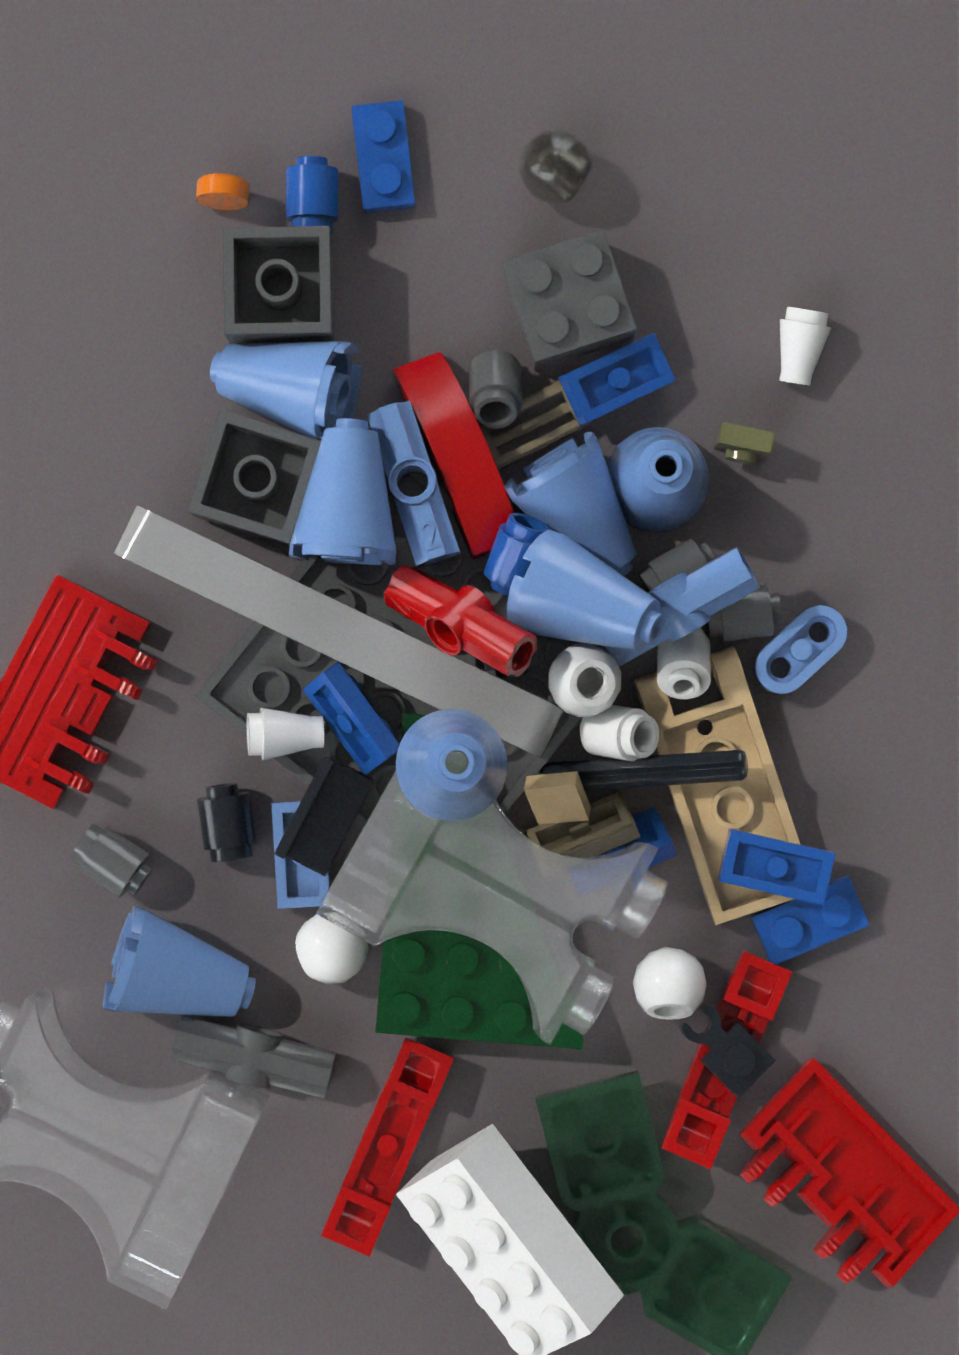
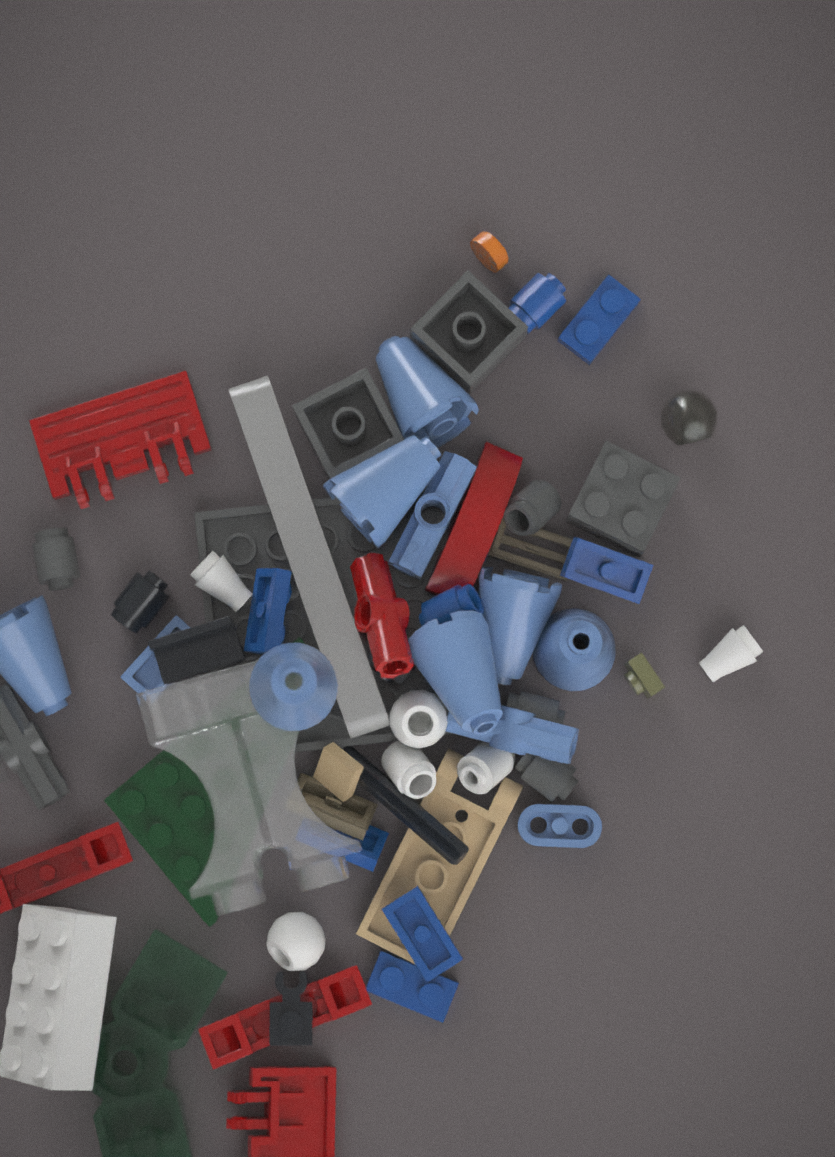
camera: 45 degrees right, 5 degrees down
white piece [295,910,369,984] -> none

